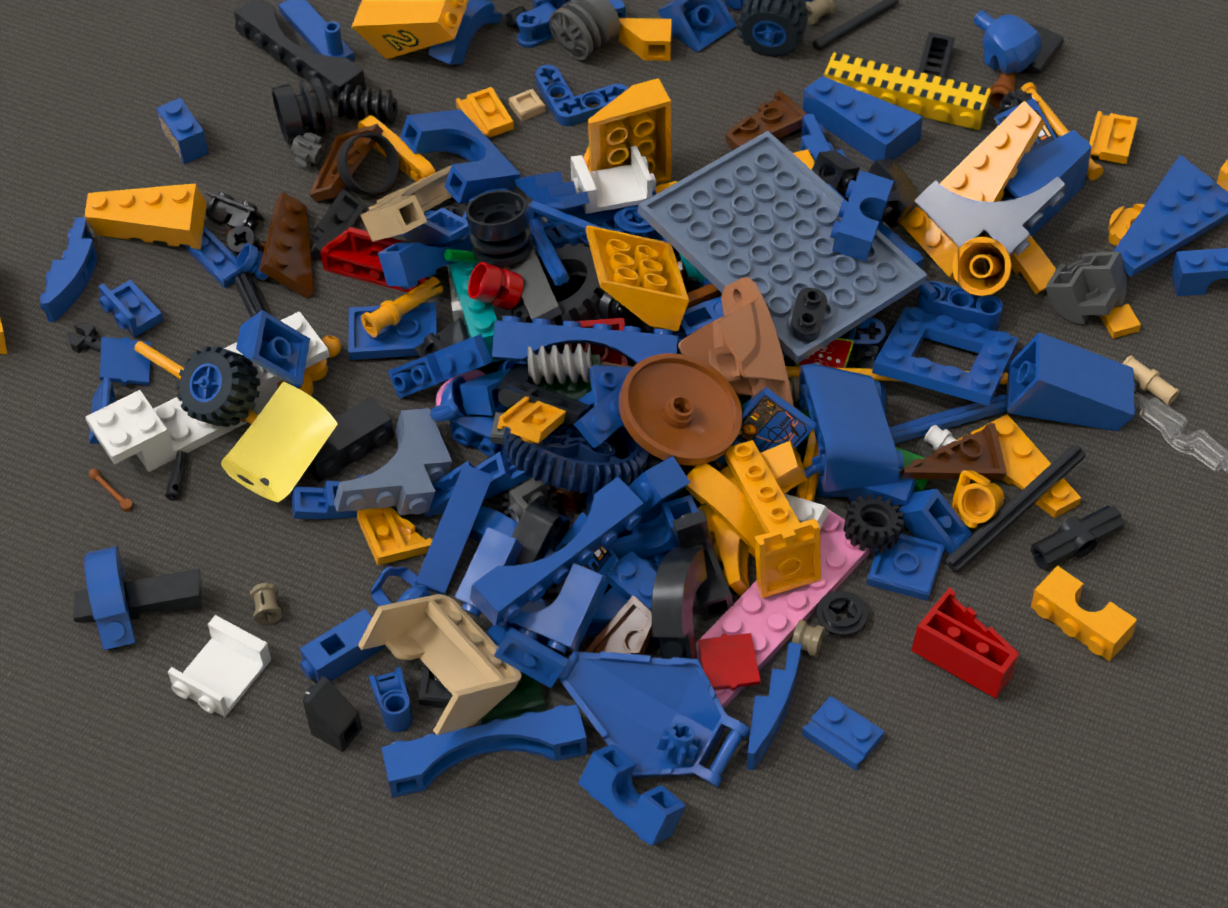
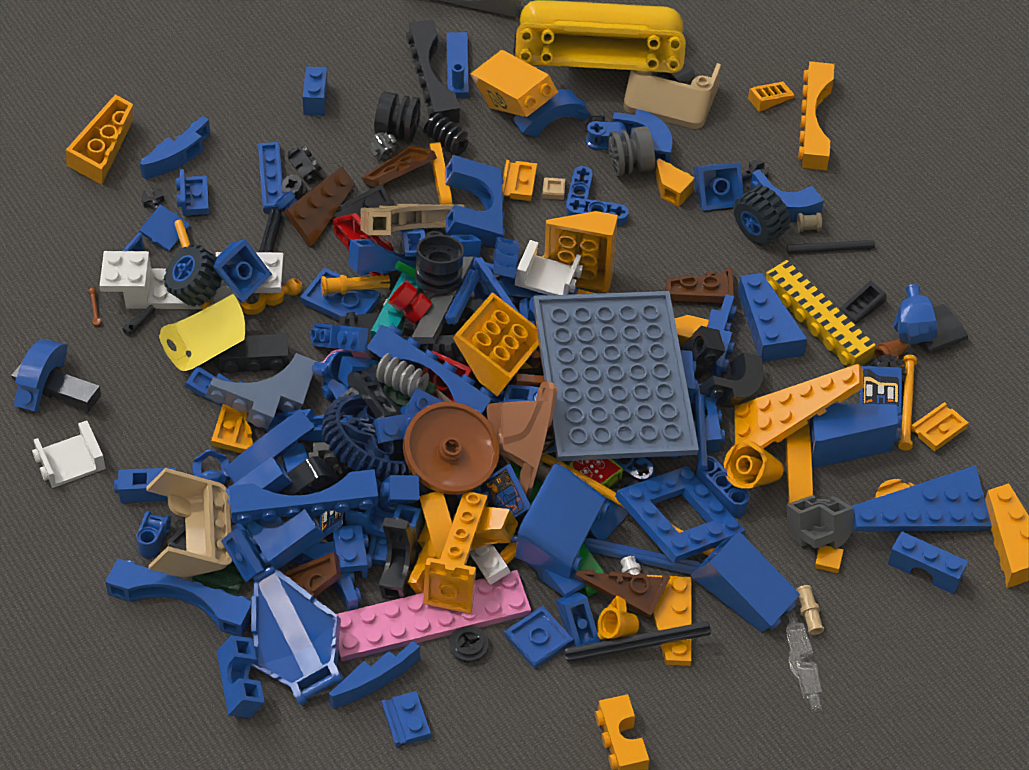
camera: 30 degrees right, 0 degrees up
light orange wedge [84,183,207,250] -> none
dark tan bush [250,583,283,625] -> none
black slope [303,677,362,753] -> none
black tyre [337,132,399,195] -> none
light orange plate [497,396,566,443] -> none
black arch [651,548,707,659] -> none
blue gear [657,722,701,764] -> none
red piece [698,633,761,691] -> none
black plate [790,288,827,341] -> none
dark tan wheel [791,619,825,658] -> none
blue arch [830,170,893,262] -> none
black tyre [843,494,904,554] -> none
red wedge [911,587,1019,698] -> none
arch [914,176,1066,257] -> none
black piece [1030,505,1124,570] -> none

